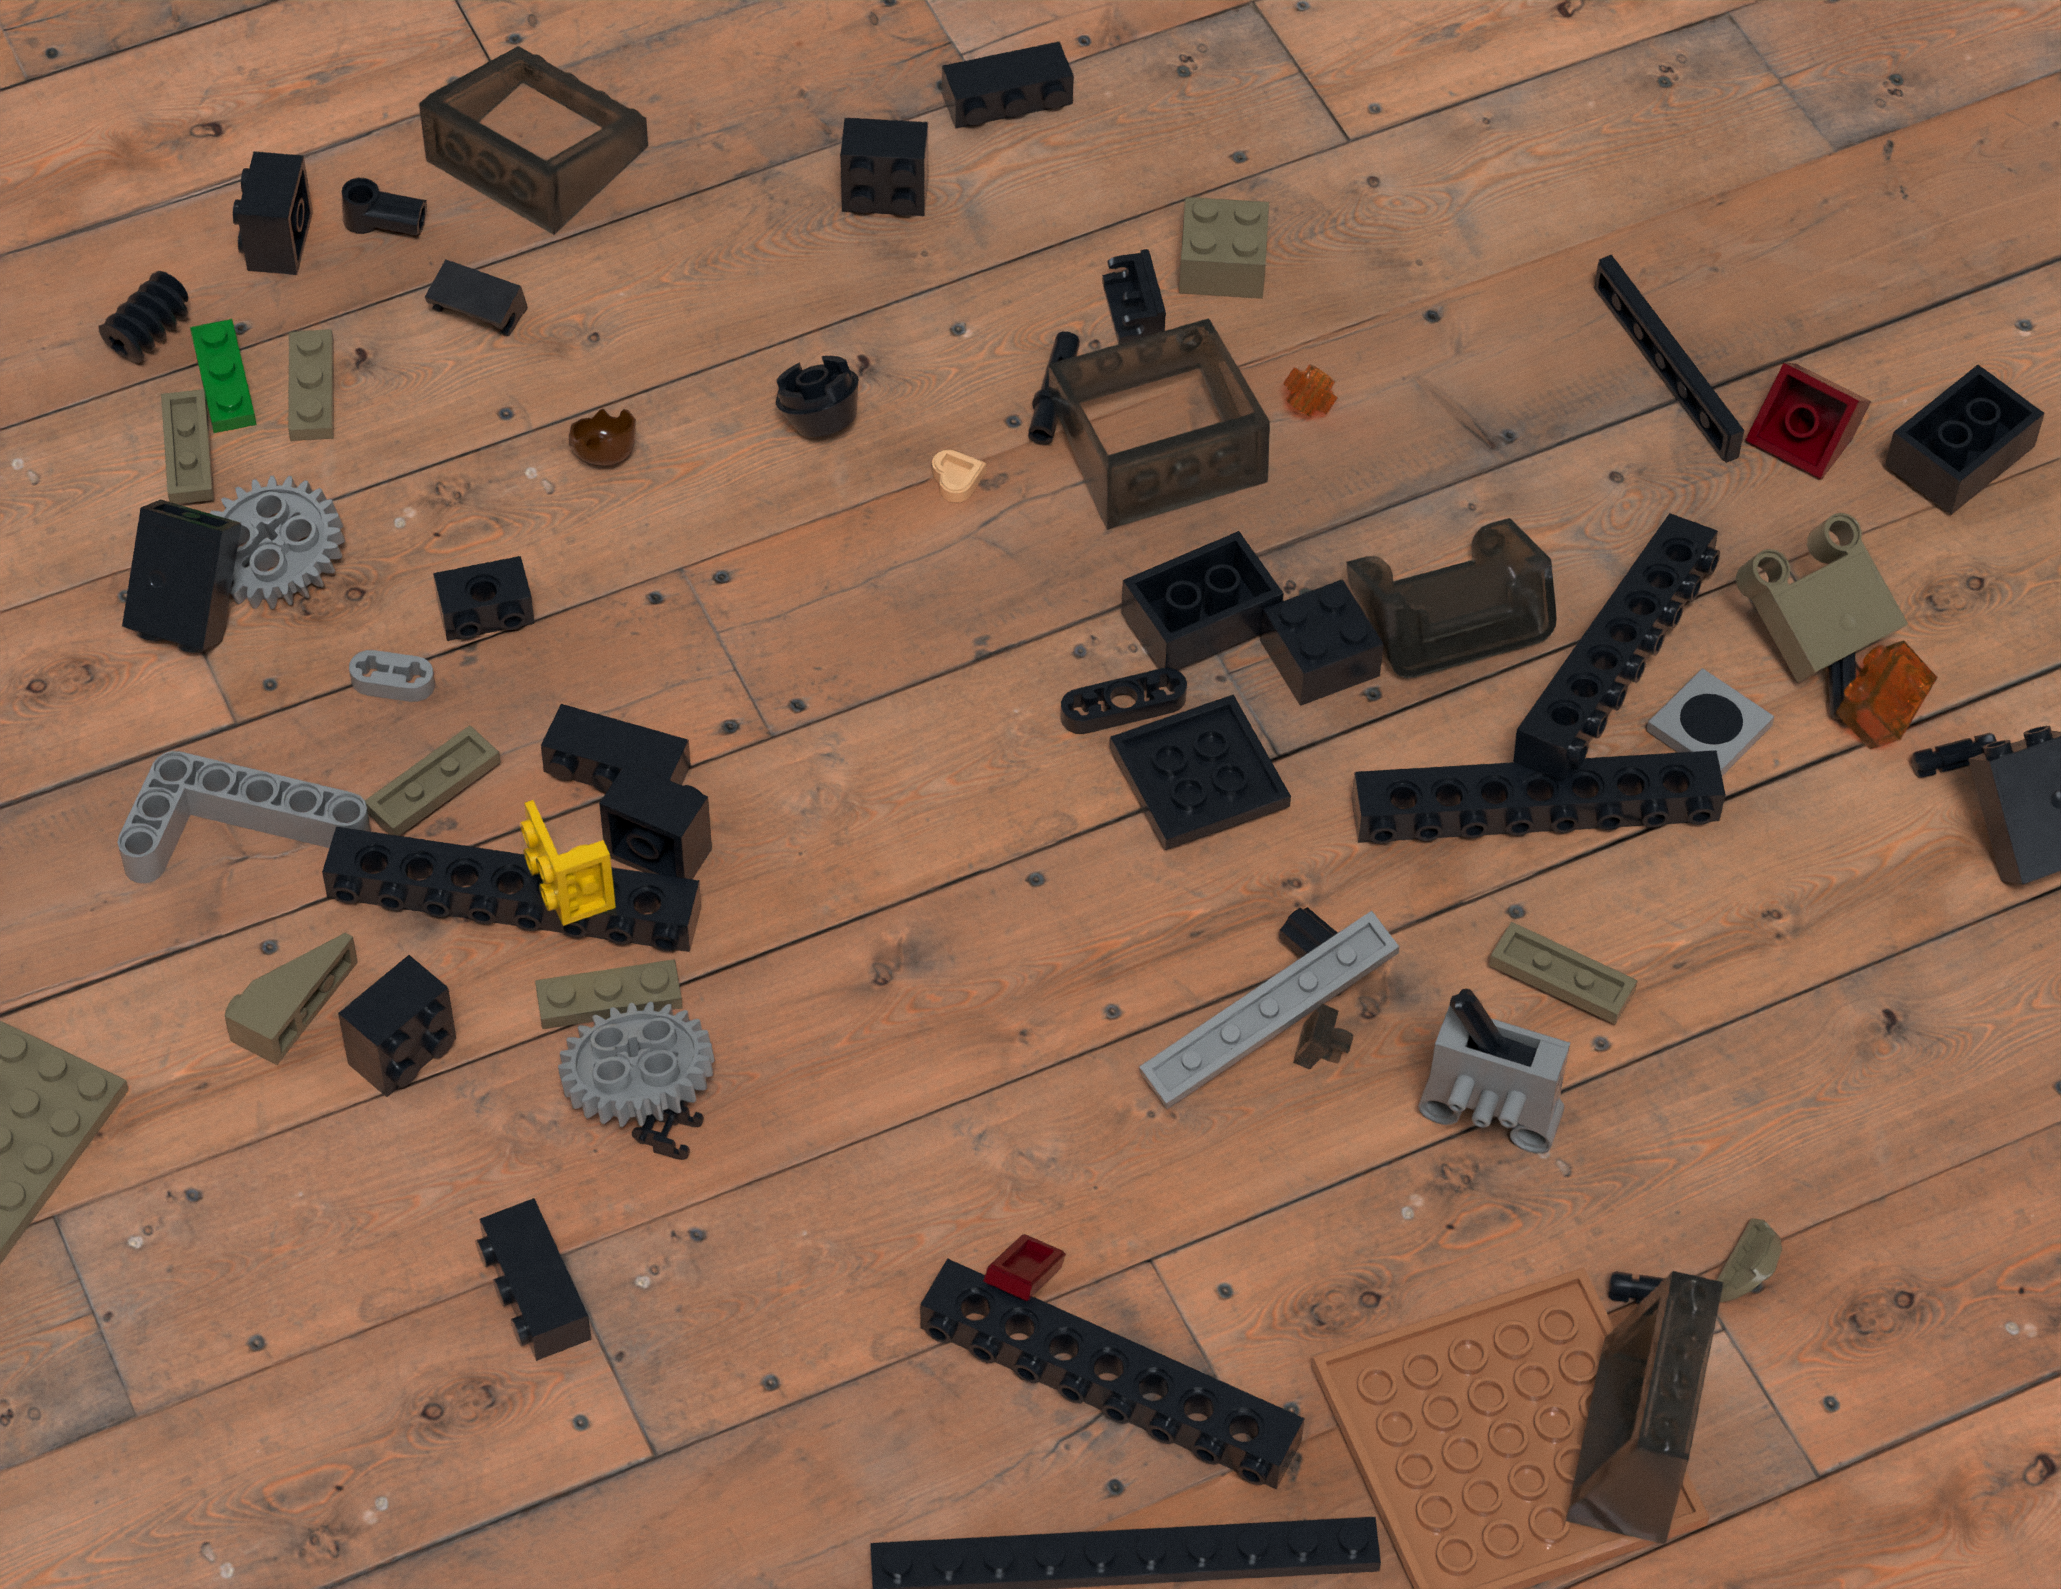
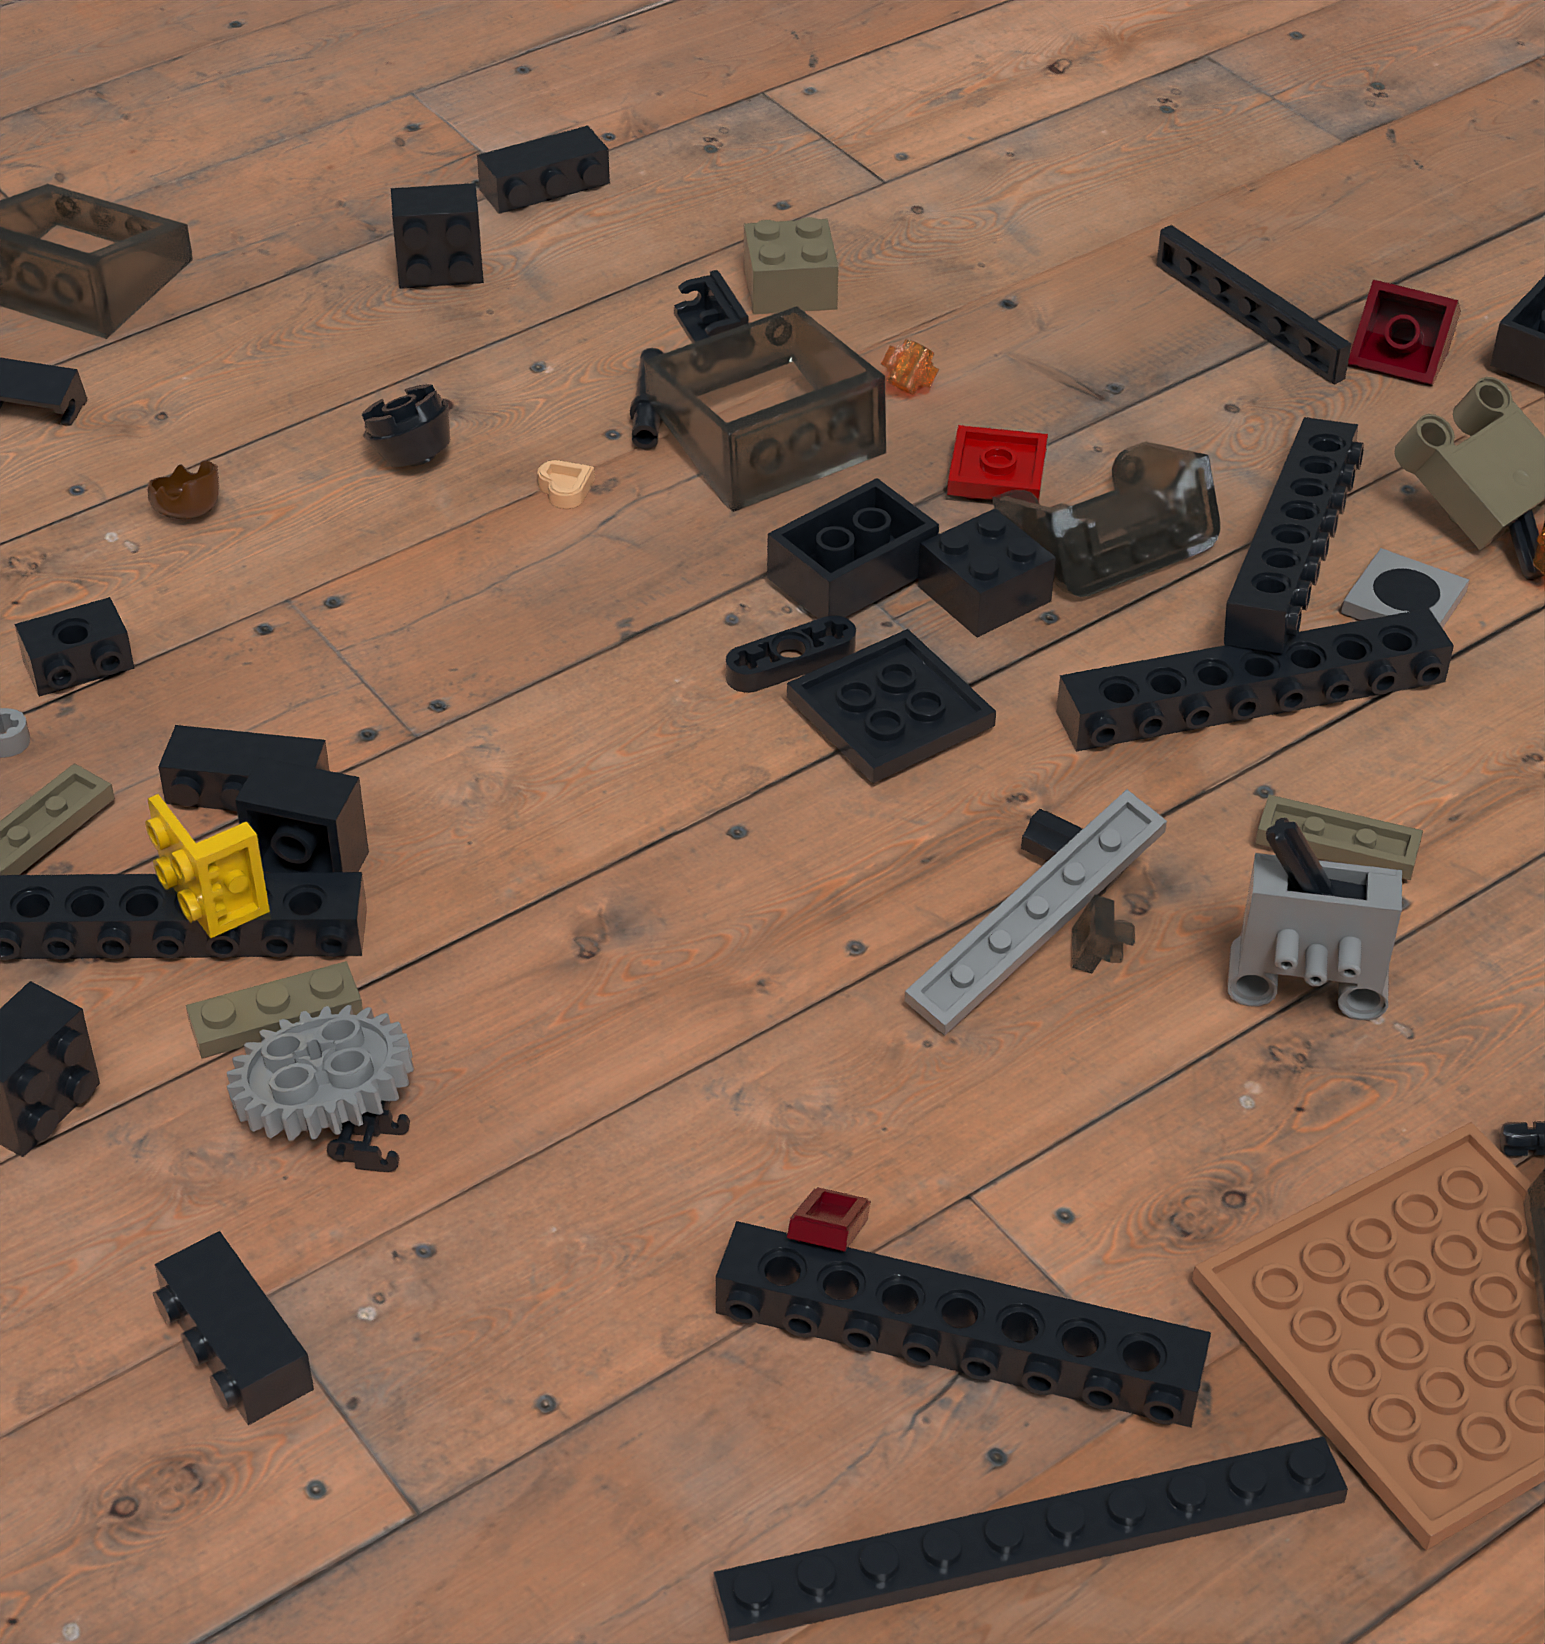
camera: 10 degrees left, 10 degrees down
none -> red plate [947,425,1048,504]

